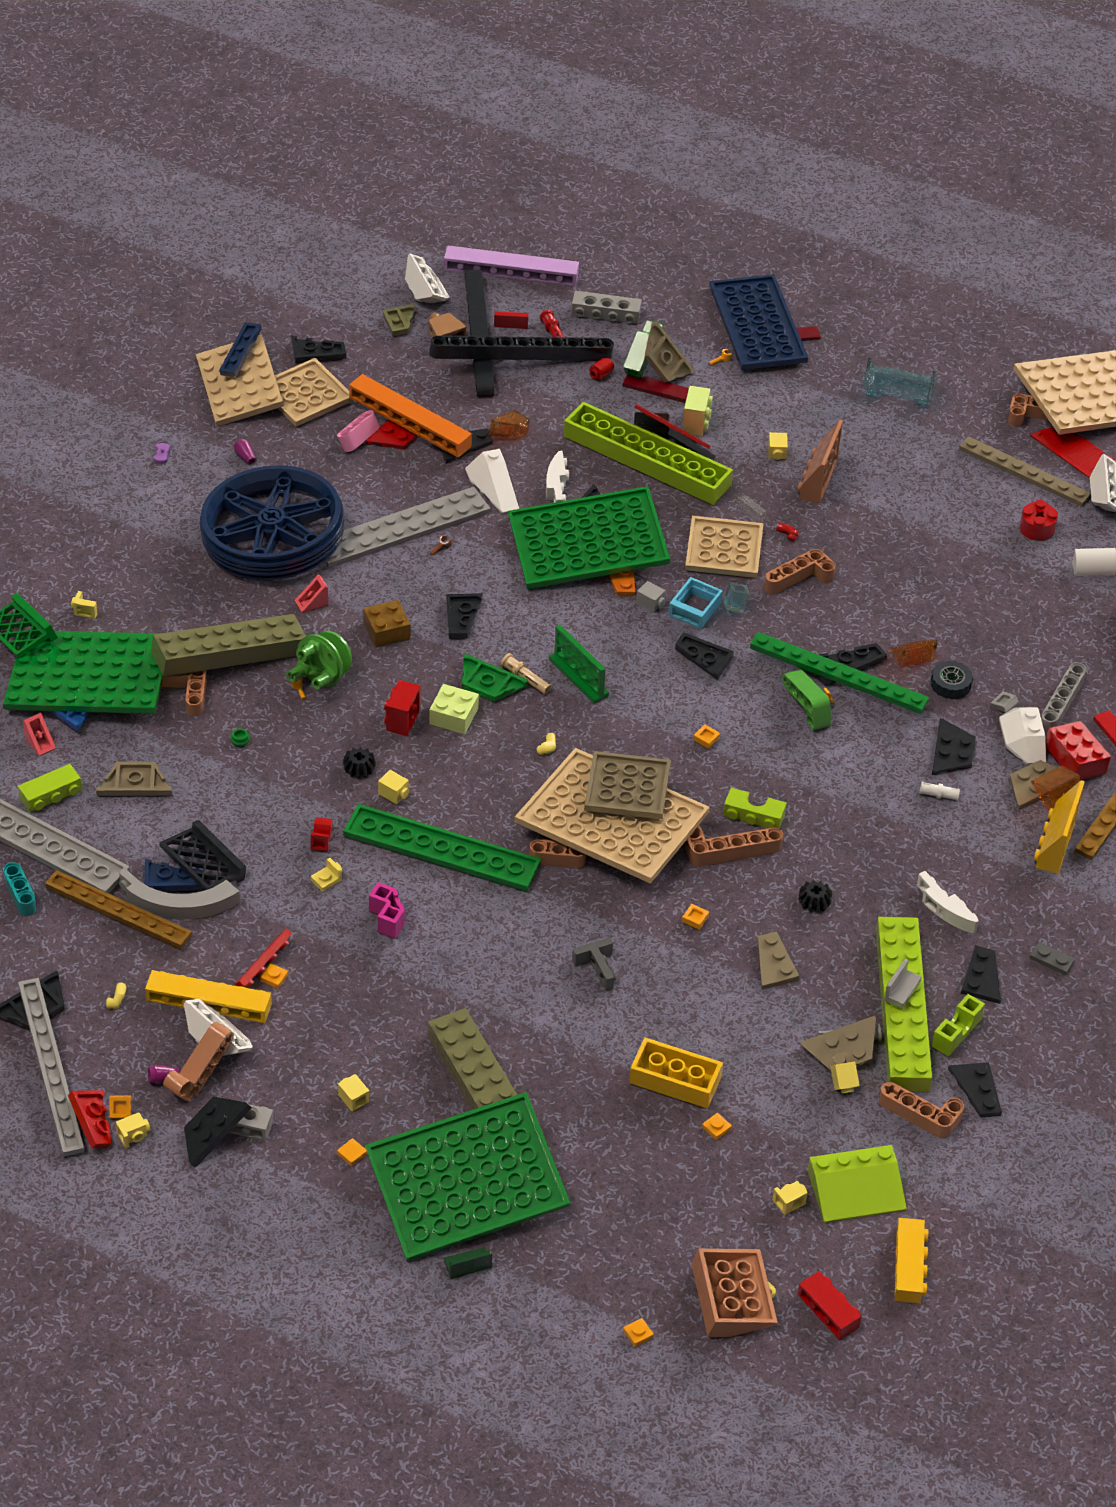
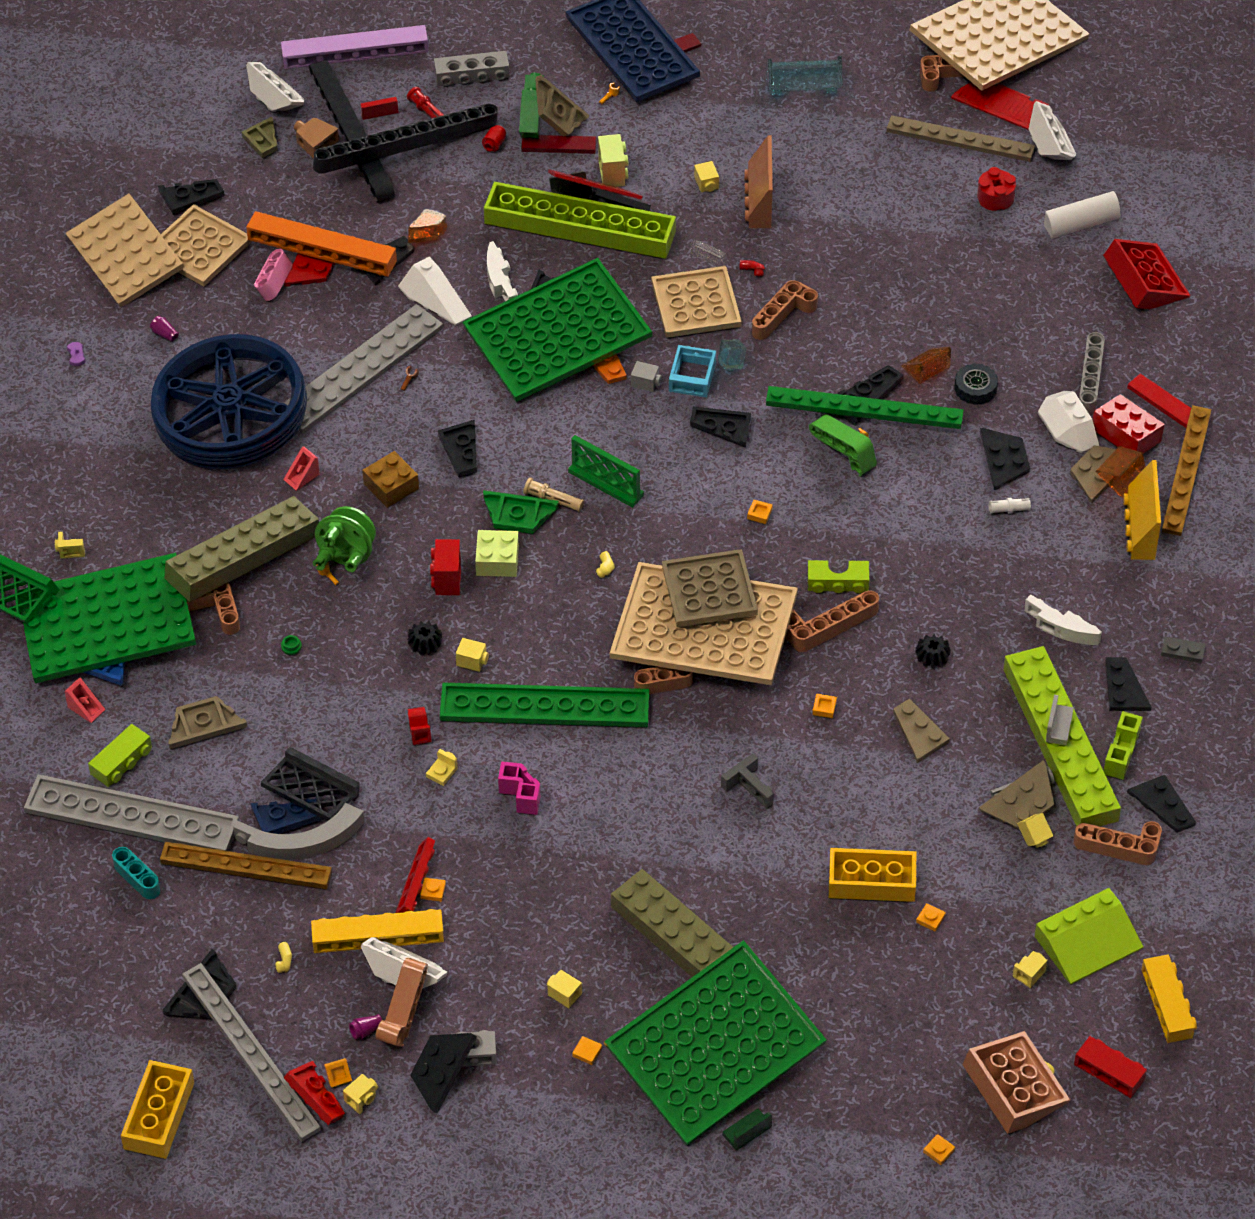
camera: 15 degrees left, 5 degrees up
dark blue plate [219,322,262,377] -> none
light grey plate [991,692,1018,712] -> none

